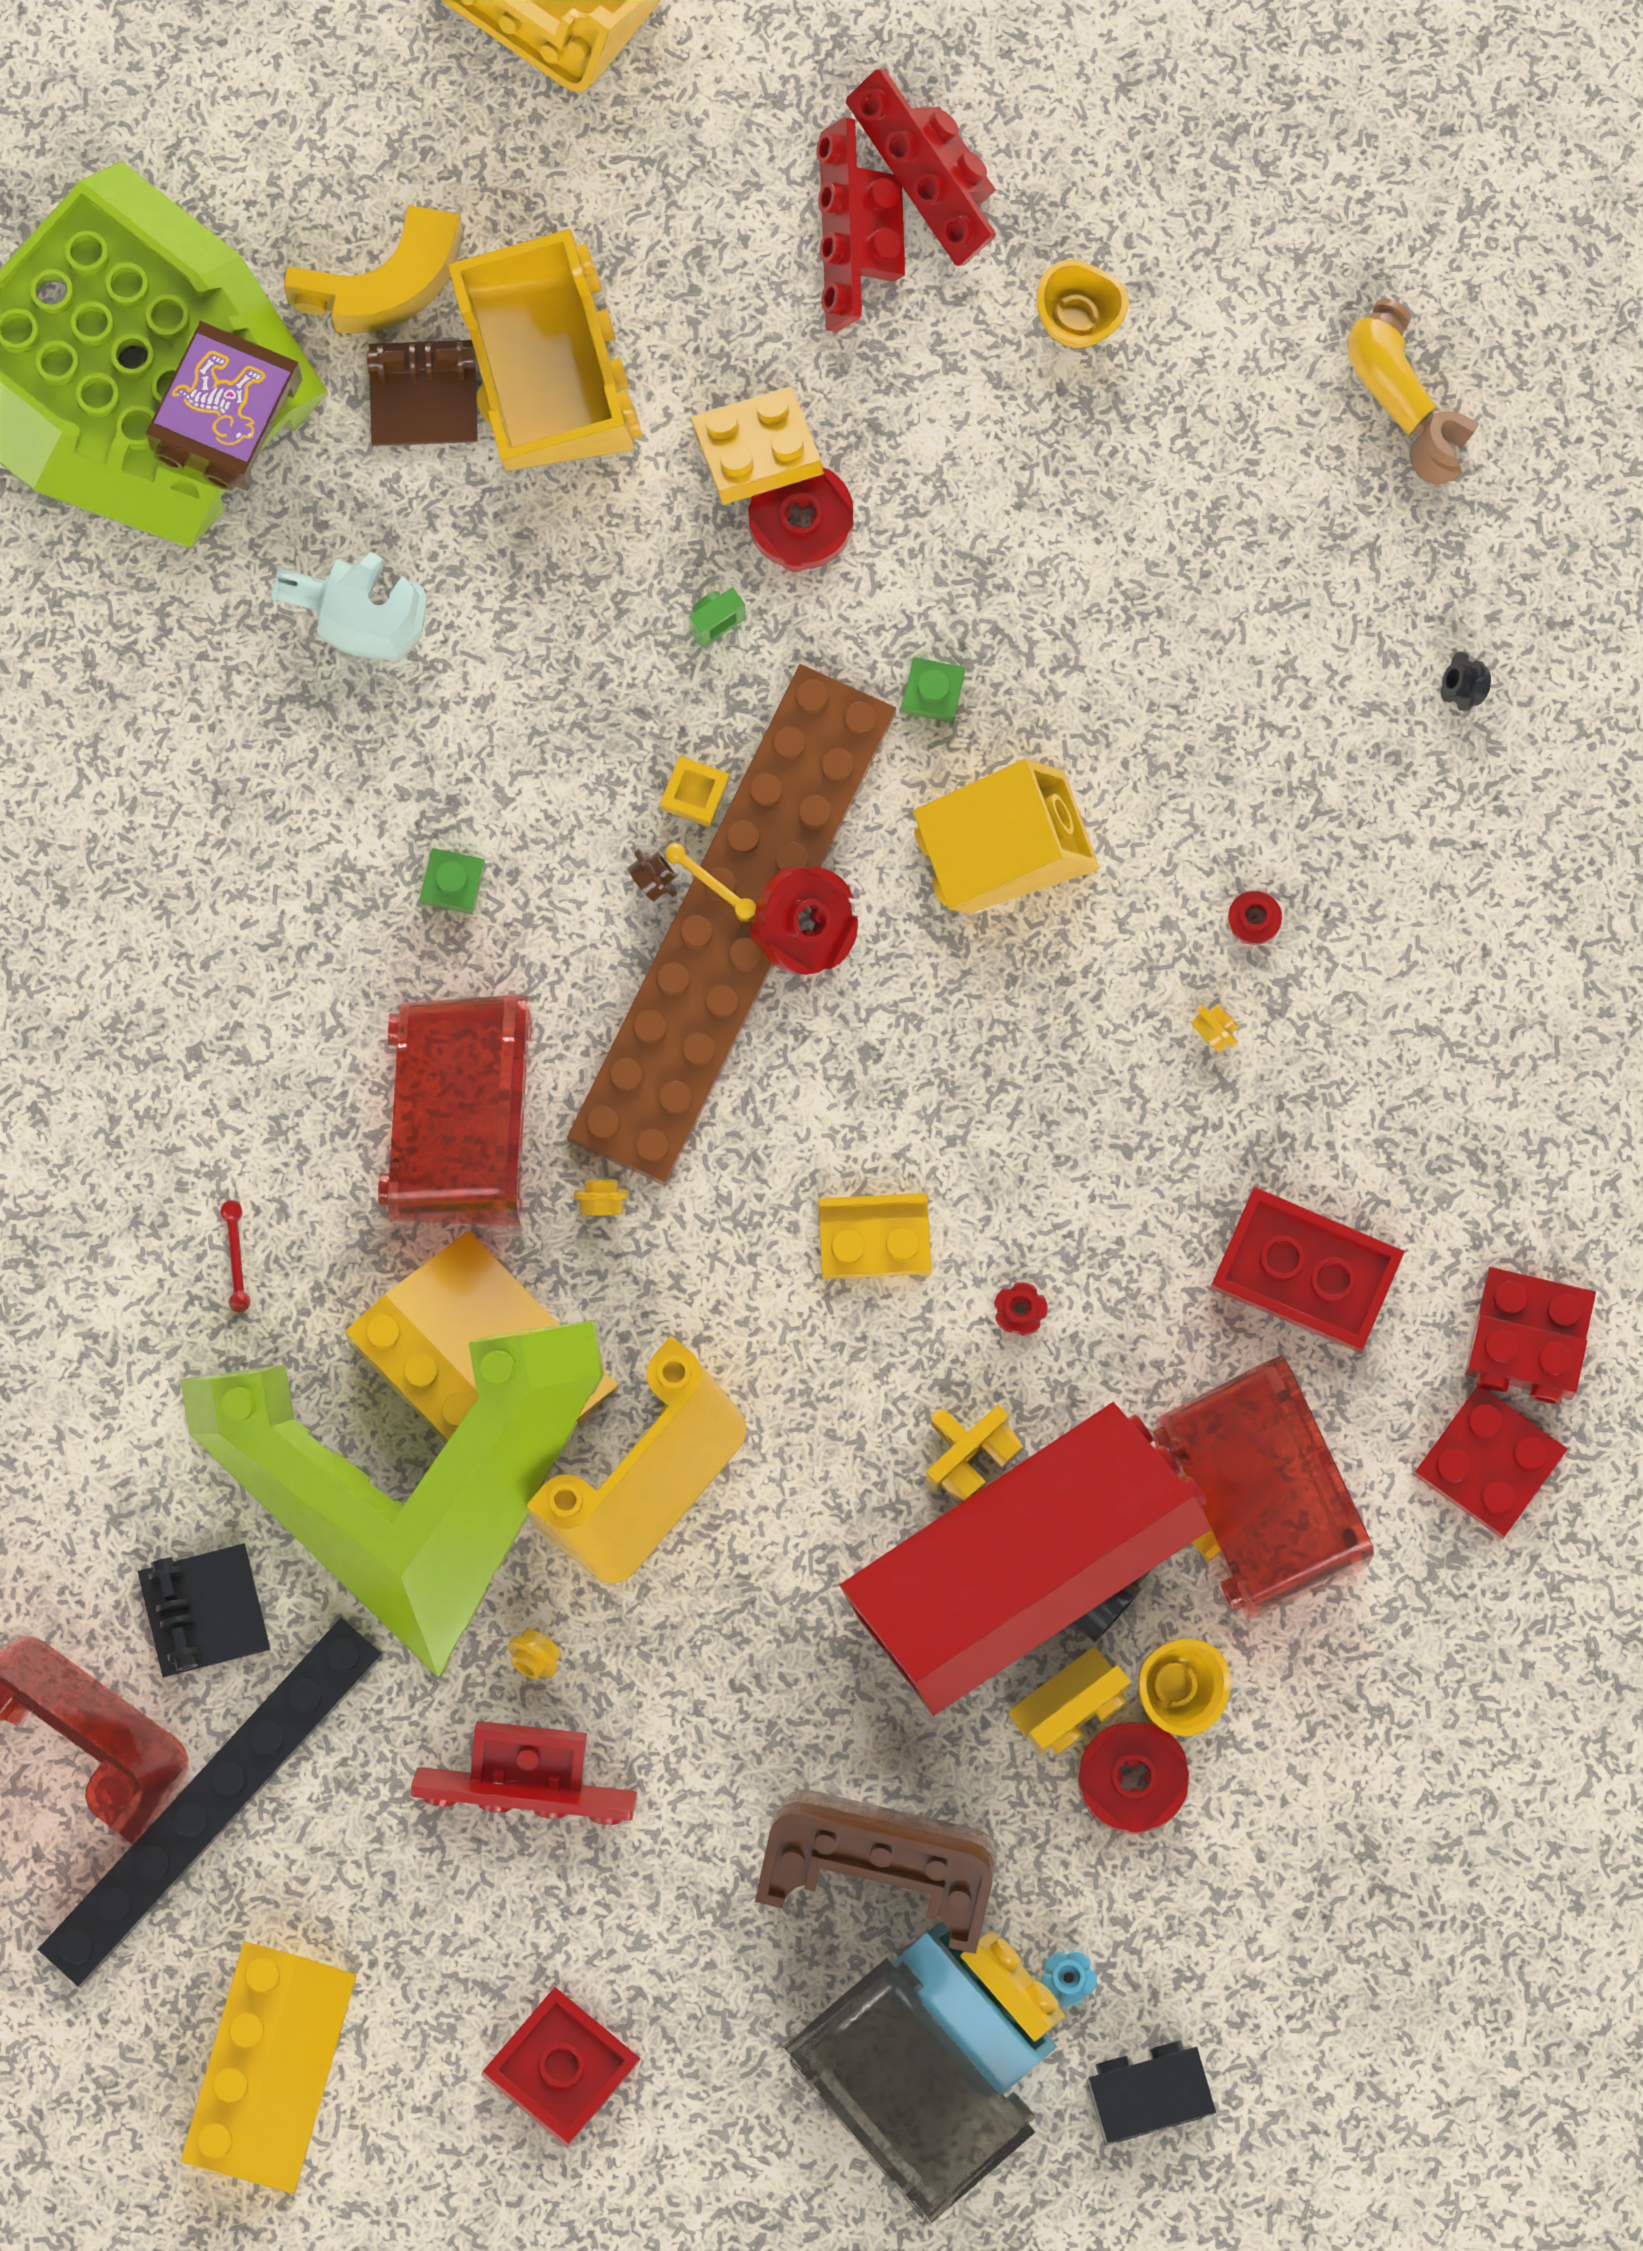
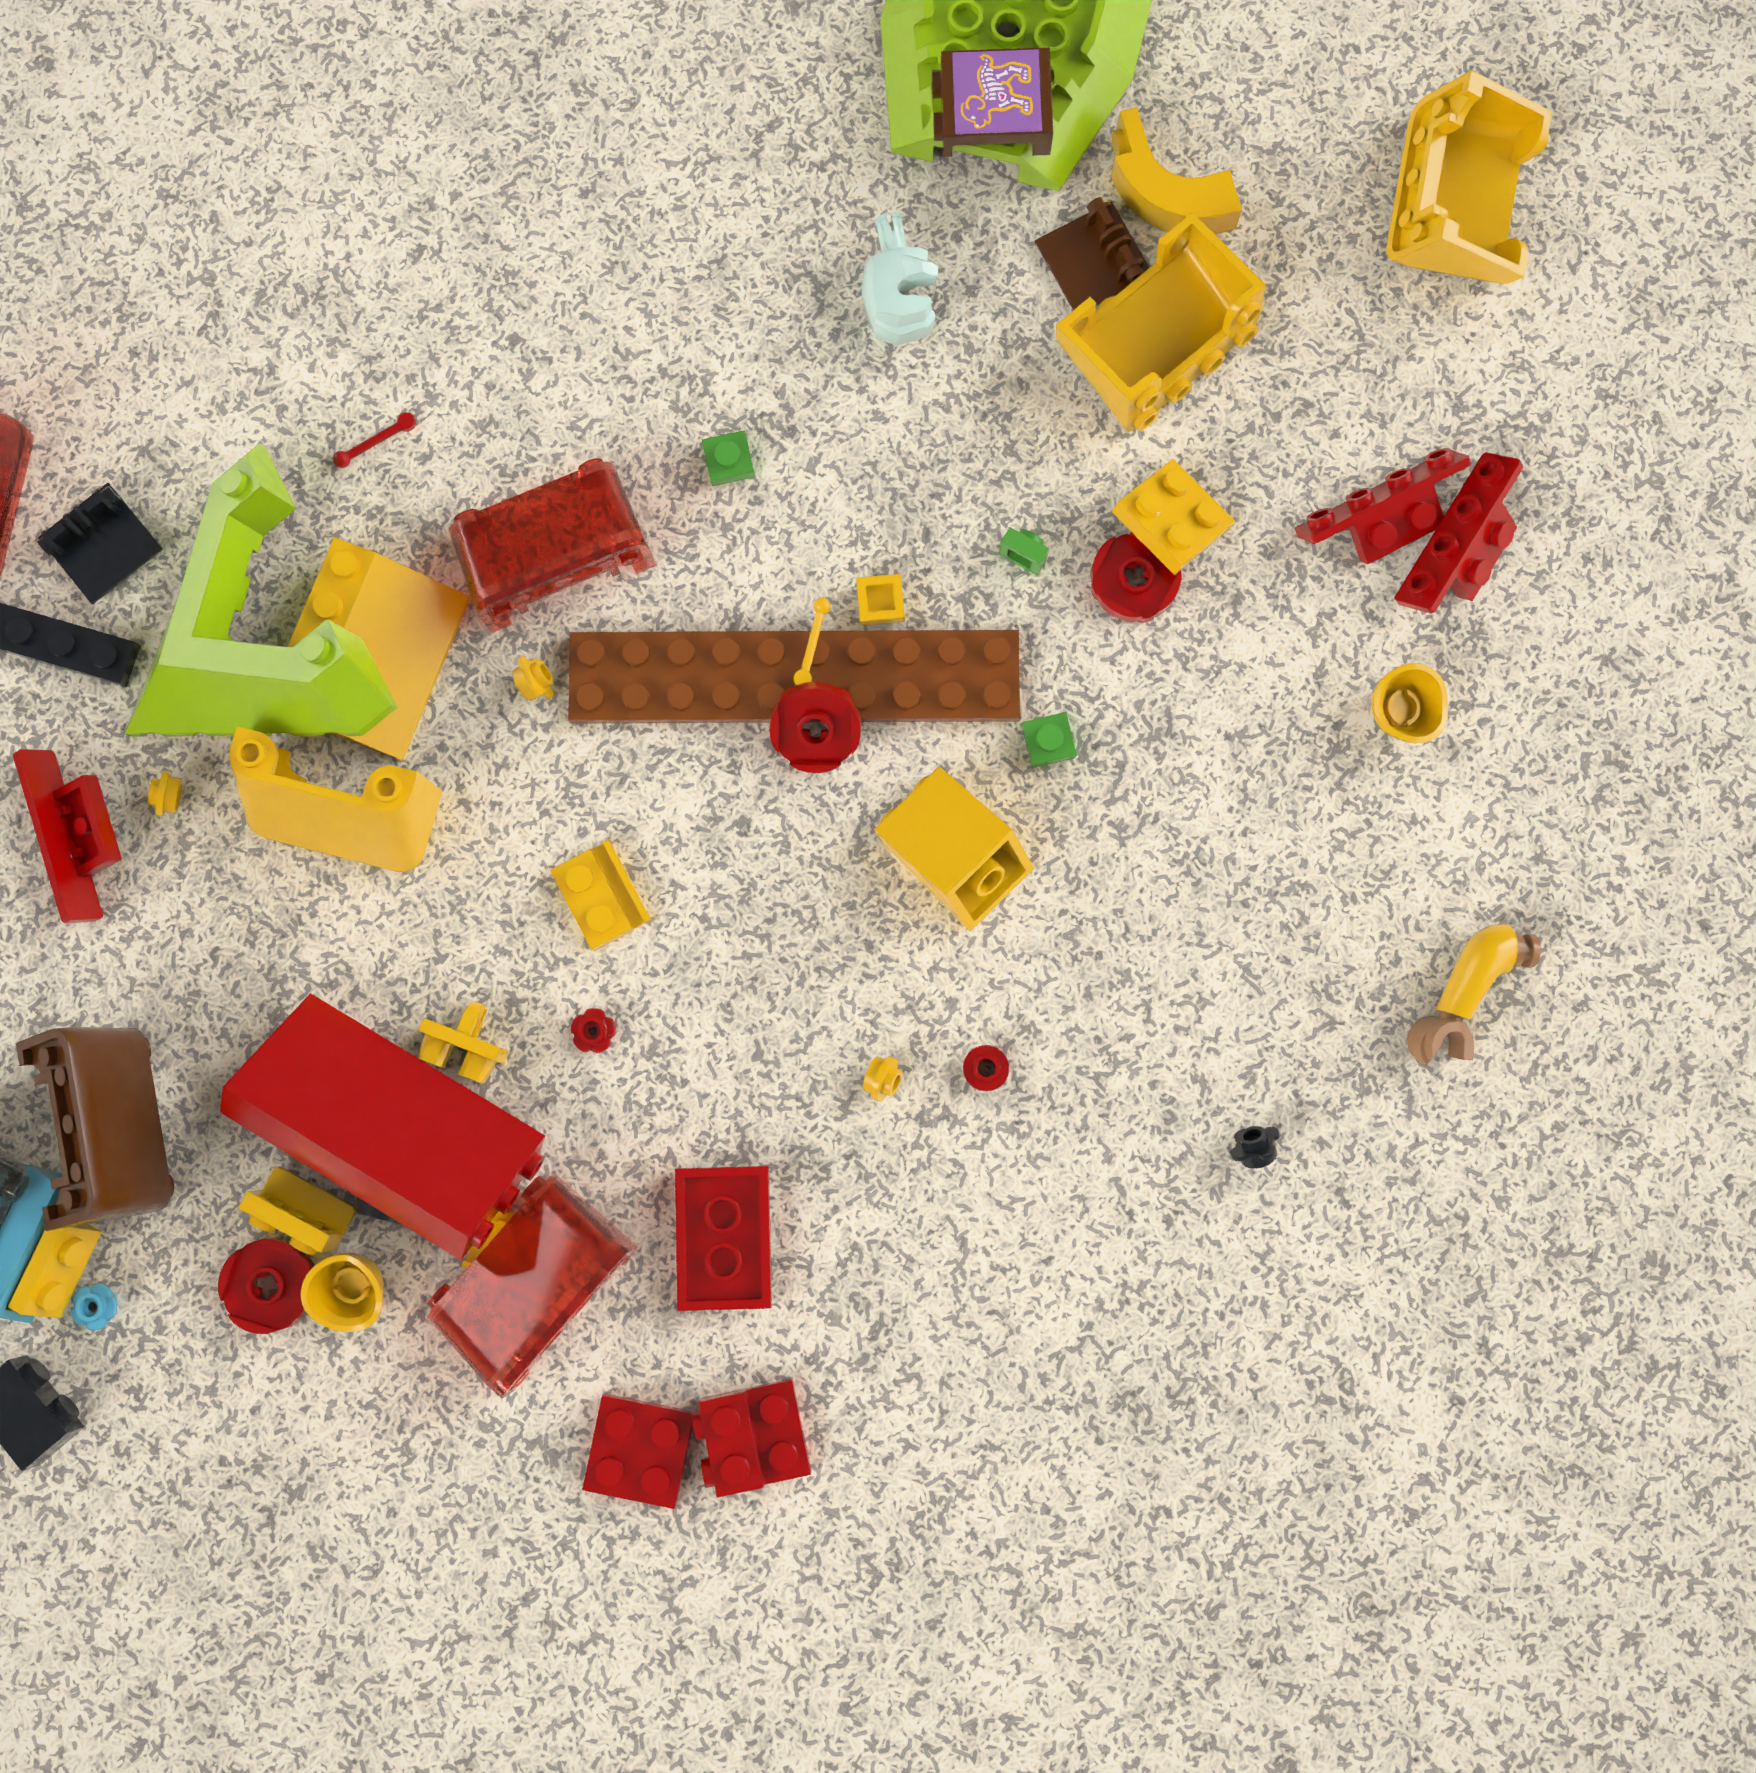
camera: 70 degrees right, 5 degrees up
reddish brown plate [627,849,678,902] -> none

